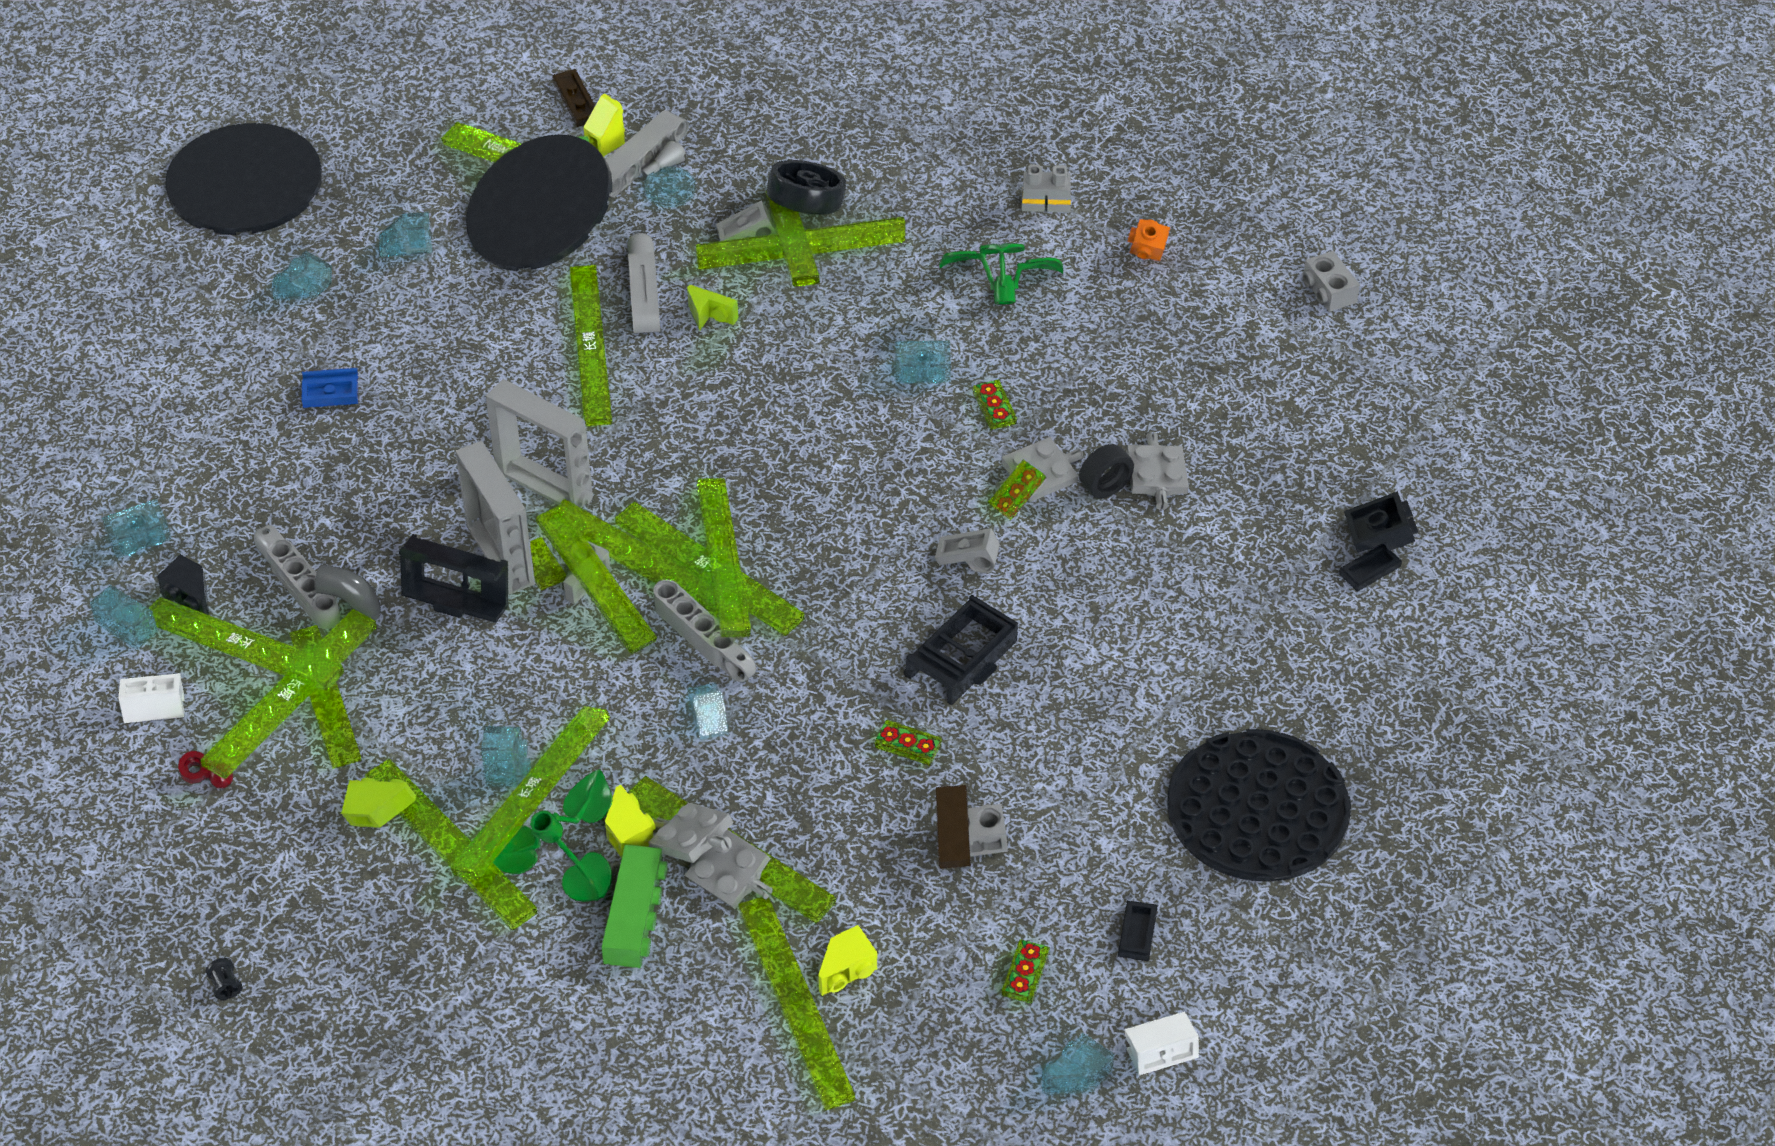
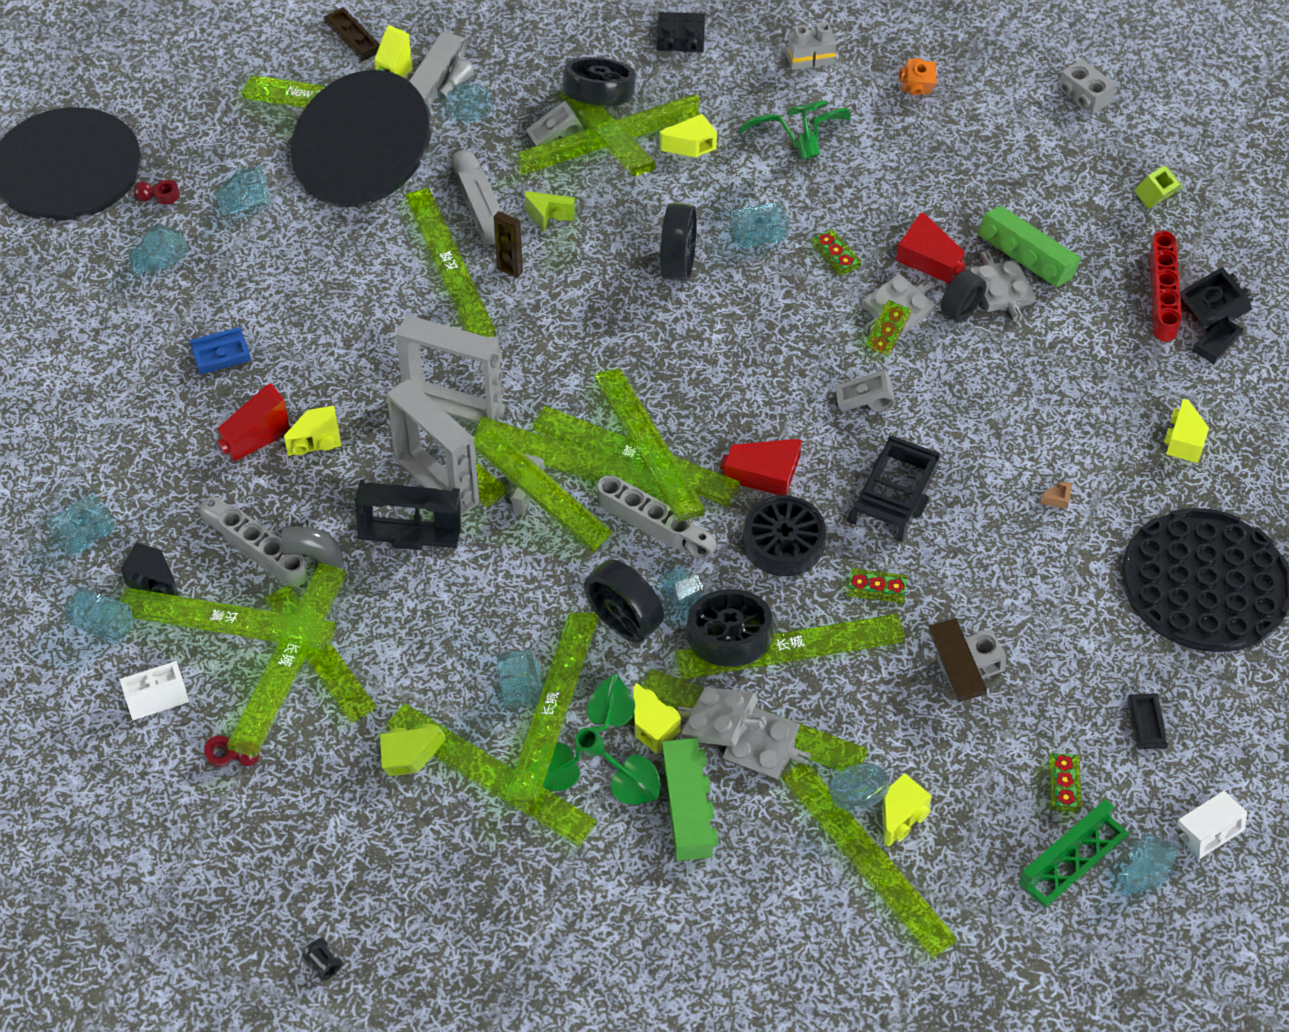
camera: 15 degrees left, 5 degrees up
none -> dark red plate [134,180,180,205]
none -> red slope [217,383,290,461]
none -> neon yellow slope [284,406,341,456]
none -> dark brown tile [493,211,523,278]
none -> black piece [584,559,664,643]
none -> black plate [657,12,705,52]
none -> neon yellow slope [659,114,717,158]
none -> black piece [660,203,697,281]
none -> clear neon green tile [675,613,905,680]
none -> black piece [687,589,774,667]
none -> red slope [720,439,802,495]
none -> black piece [742,495,827,576]
none -> clear light blue tile [829,764,889,810]
none -> red slope [896,212,966,284]
none -> bright green brick [977,206,1082,287]
none -> green fence [1019,799,1129,909]
none -> medium nougat tile [1040,482,1072,509]
none -> lime slope [1134,165,1184,210]
none -> red beam [1149,231,1182,342]
none -> neon yellow slope [1164,399,1209,463]

